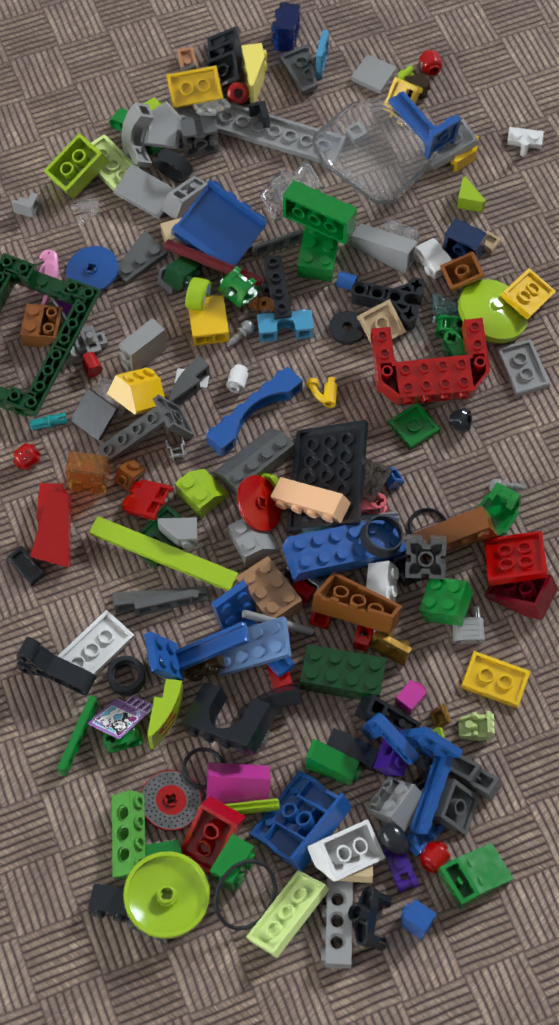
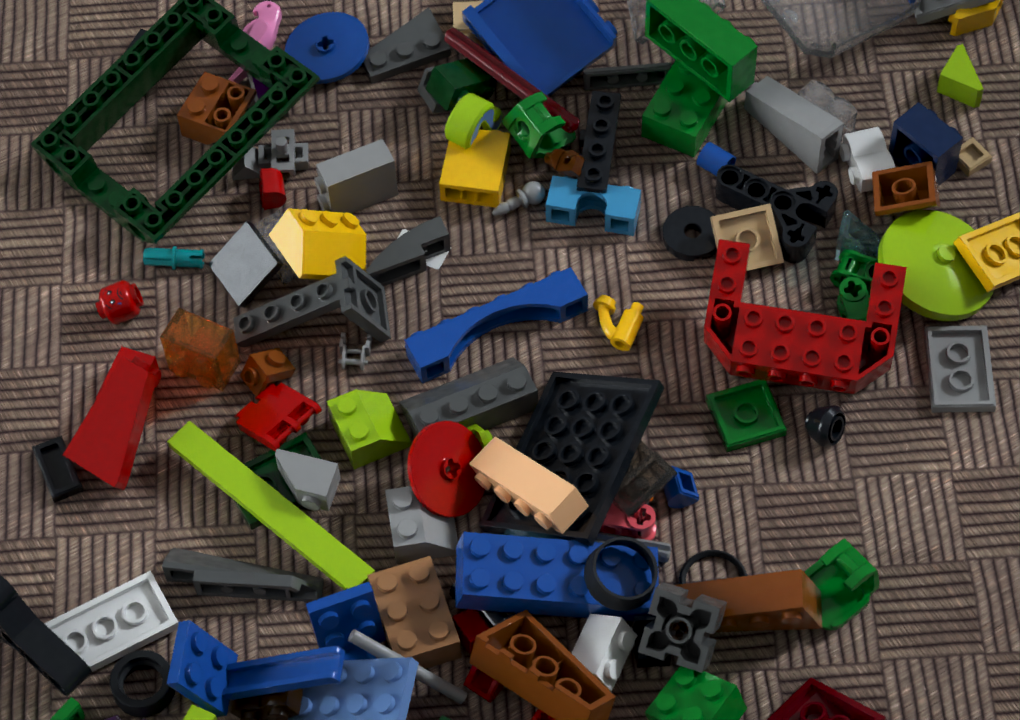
camera: 20 degrees right, 5 degrees down
white brick [226,364,248,393] -> none
red plate [484,530,548,586] -> none
light grey bar [489,478,525,491] -> none

